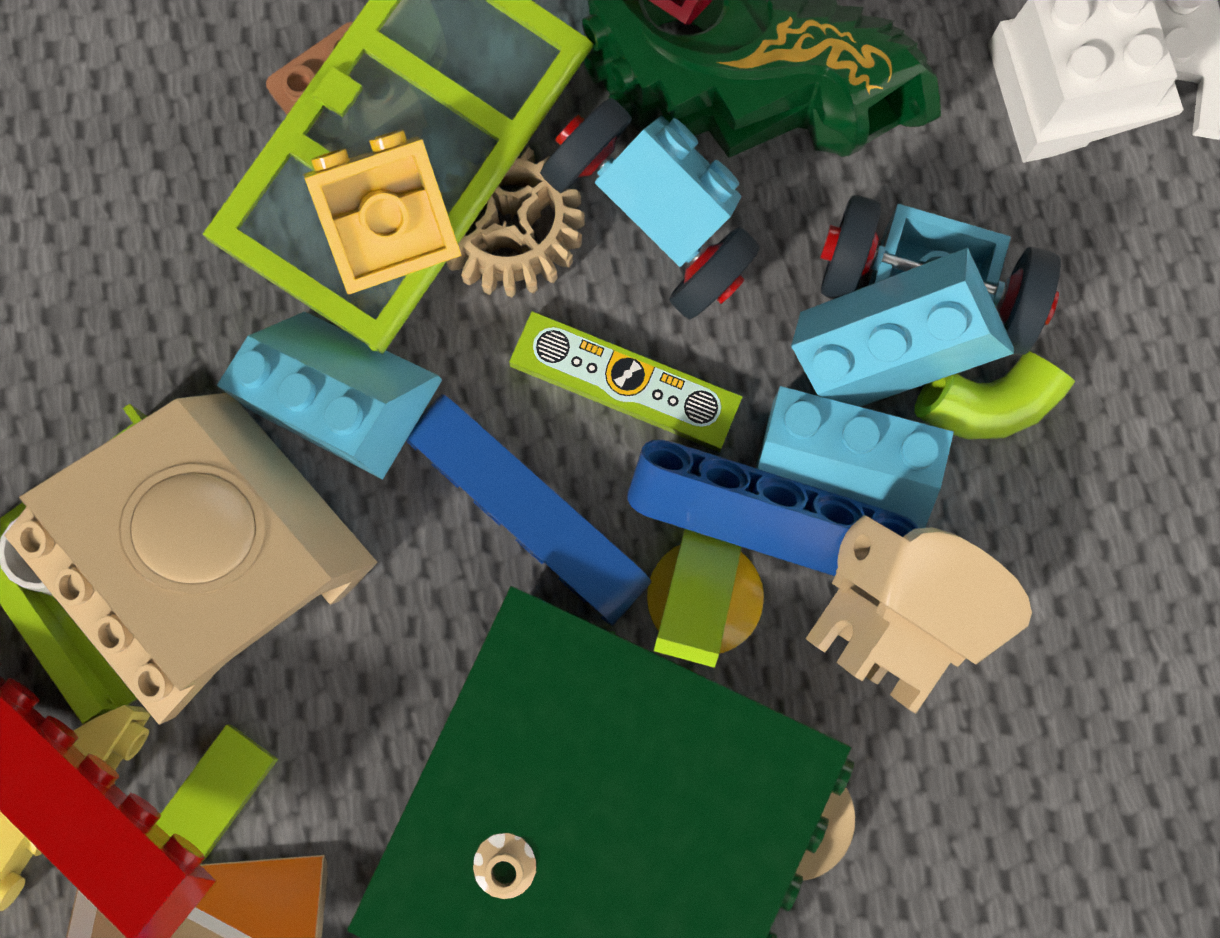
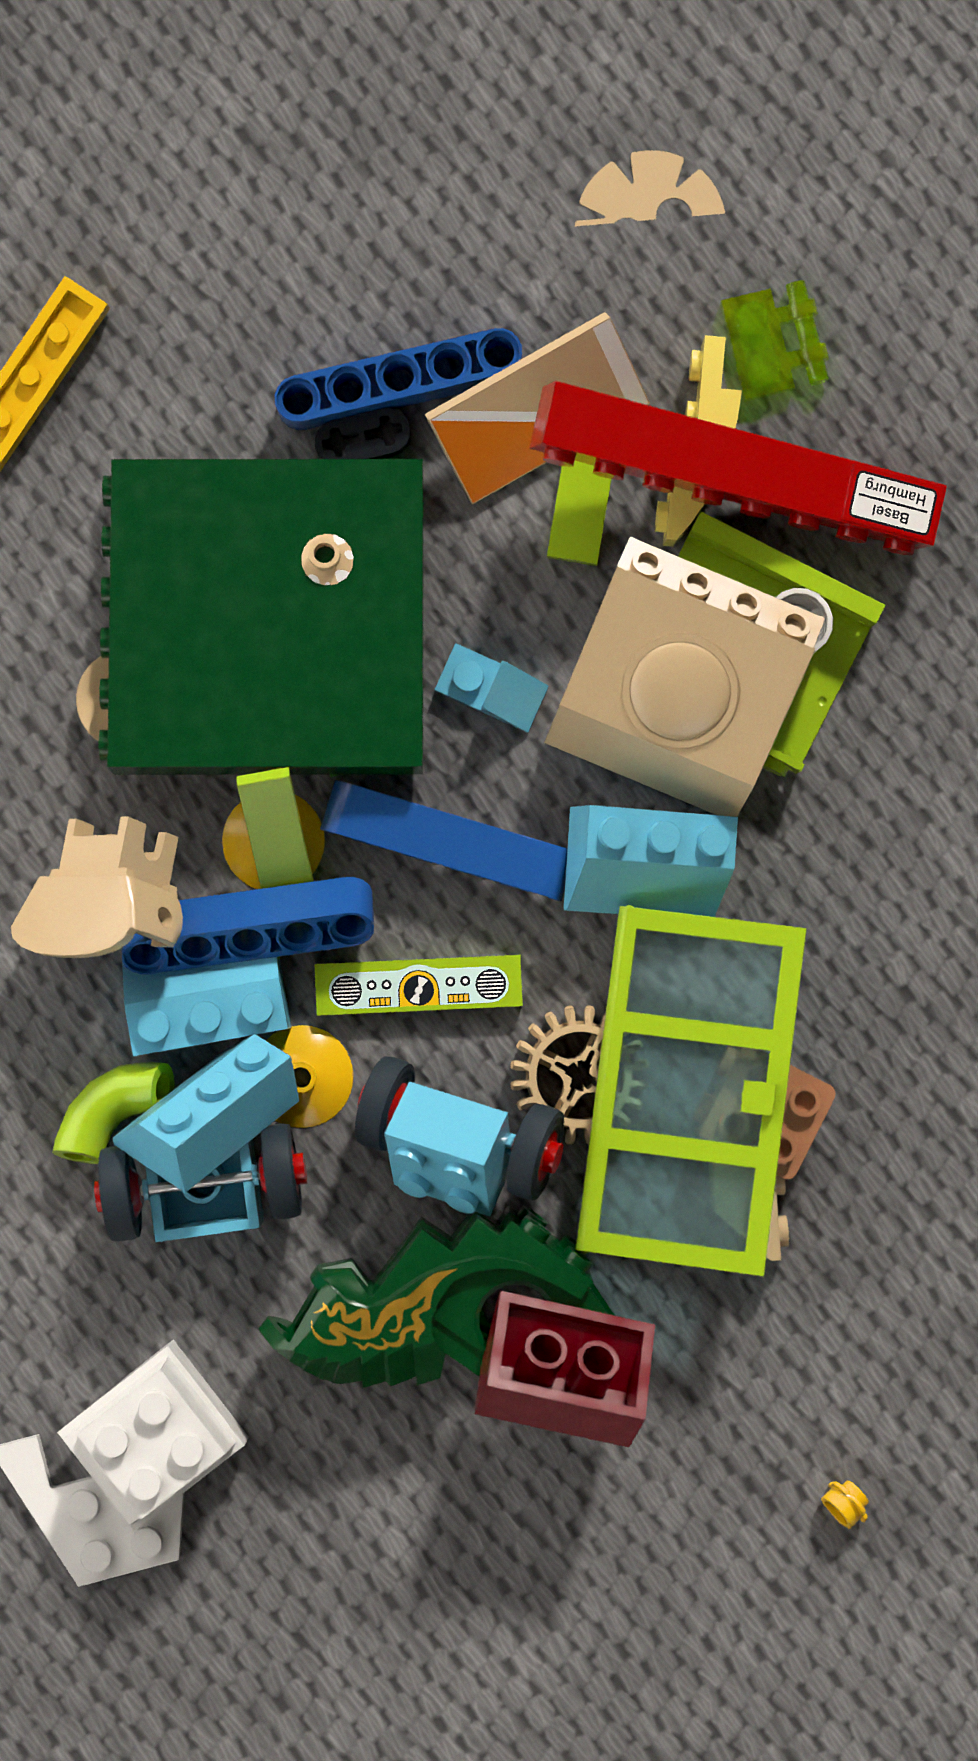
camera: 145 degrees right, 10 degrees up
yellow plate [303,129,461,295] -> none
none -> yellow dish [266,1025,353,1128]
none -> medium azure slope [435,643,549,733]

